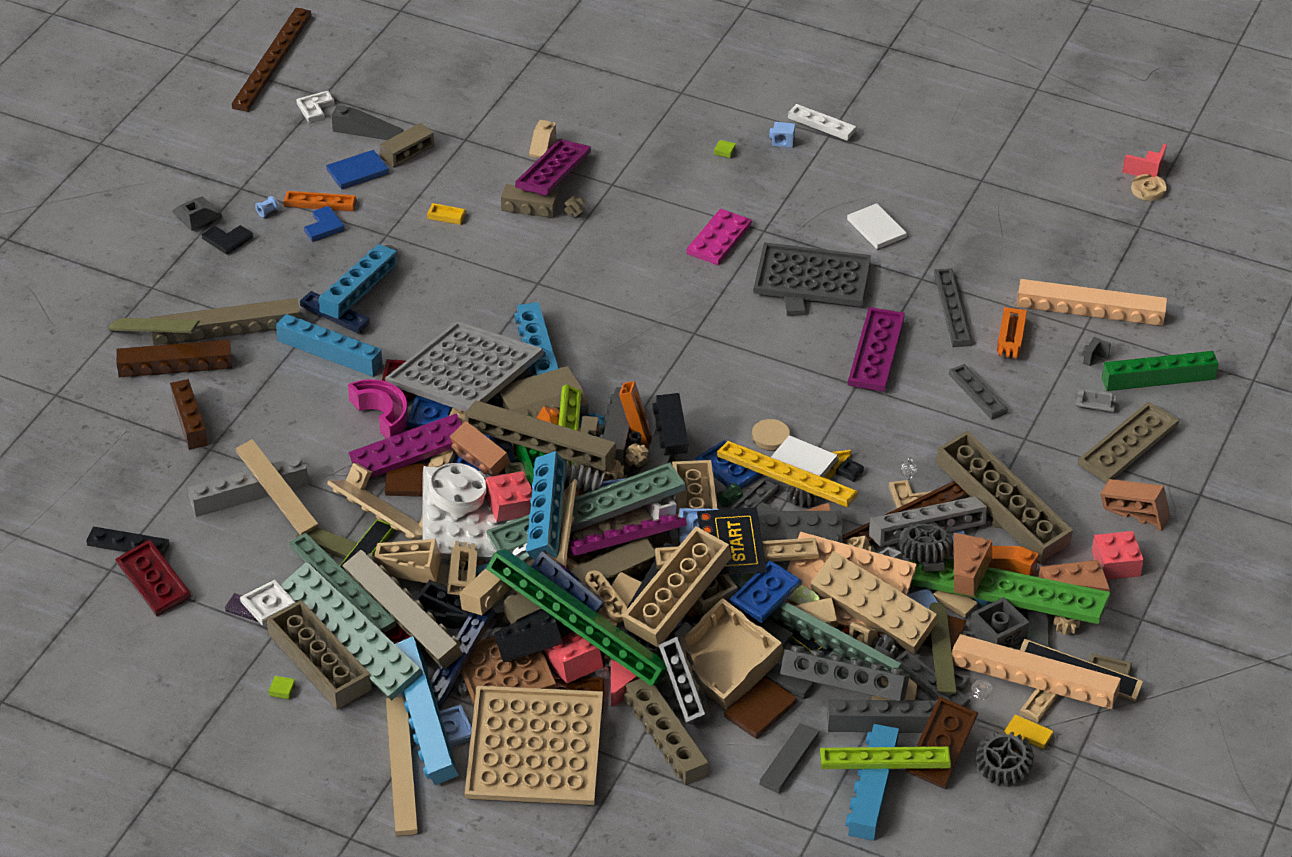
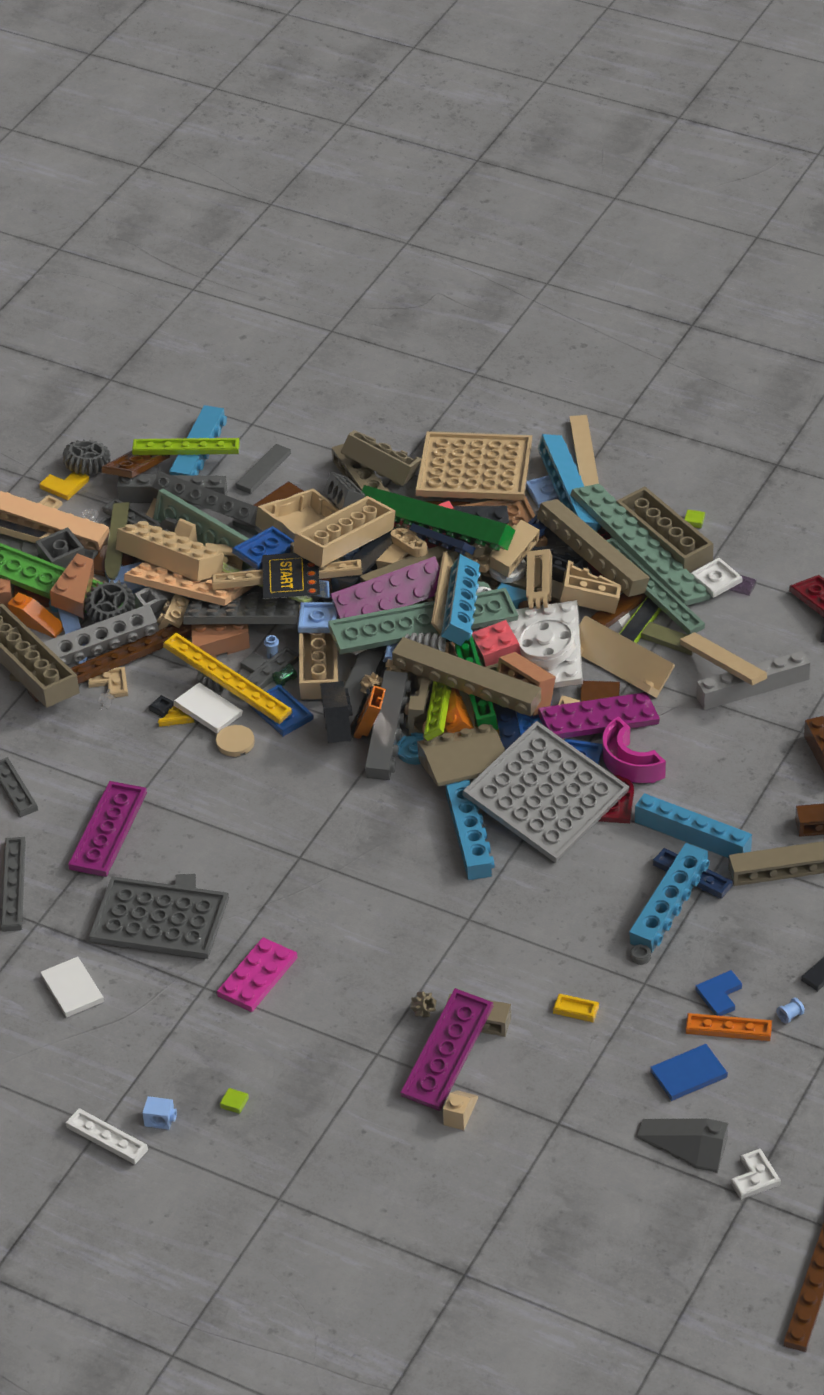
camera: 175 degrees left, 0 degrees up
dark tan brick [380,123,434,167] -> none
none -> dark tan wedge [340,430,422,486]

